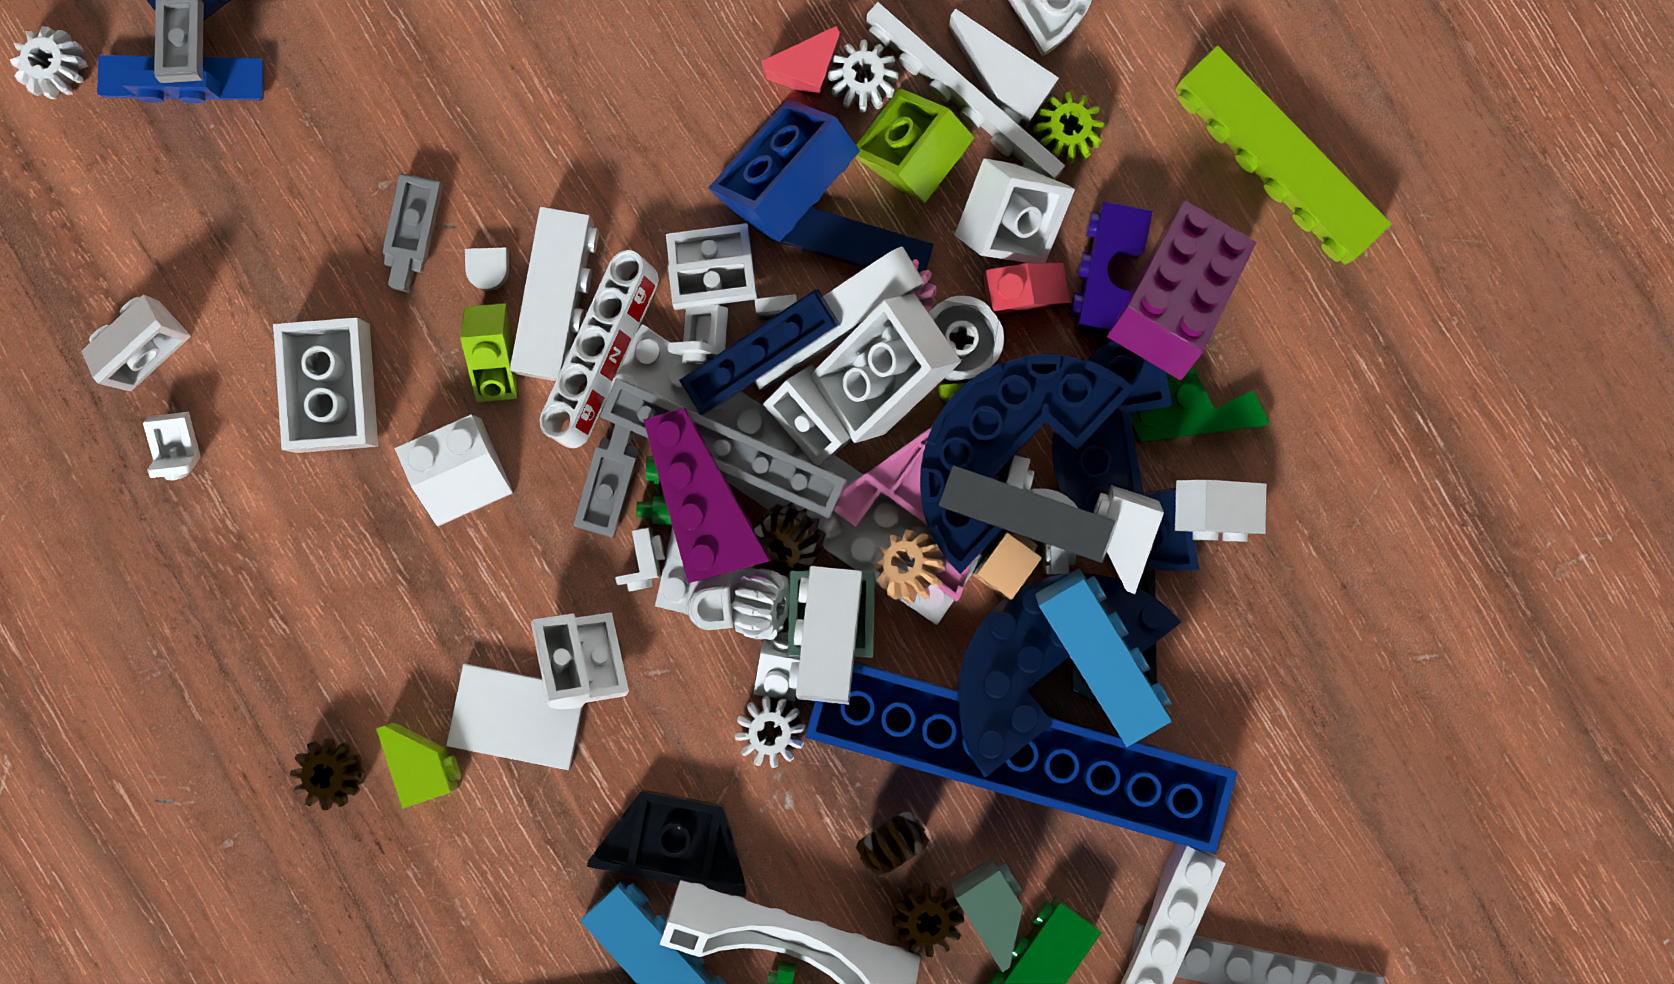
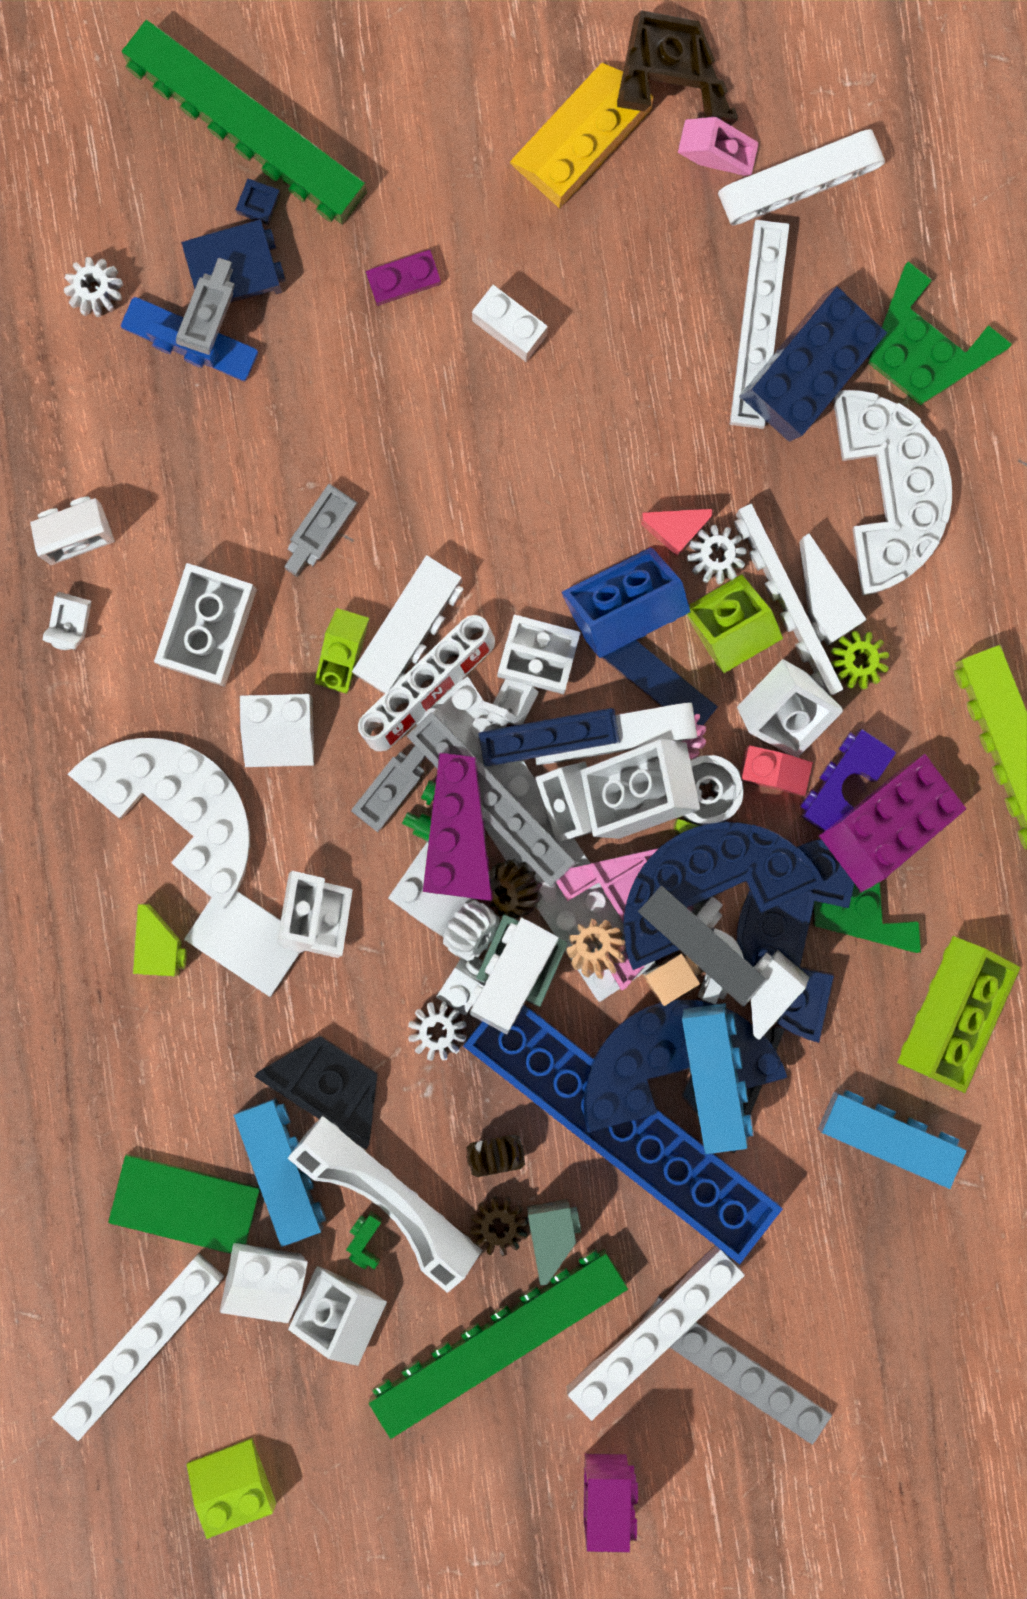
camera: 20 degrees right, 0 degrees up
dark brown gear [290,738,365,810] -> none
white tile [465,247,509,291] -> none
white bracket [615,528,665,591] -> none
white tile [687,585,733,630] -> none
white tile [755,294,797,320] -> none
white brick [1175,480,1267,542] -> none
none -> white plate [68,738,250,908]
none -> dark azure brick [817,1089,966,1189]
none -> lime slope [897,936,1021,1093]

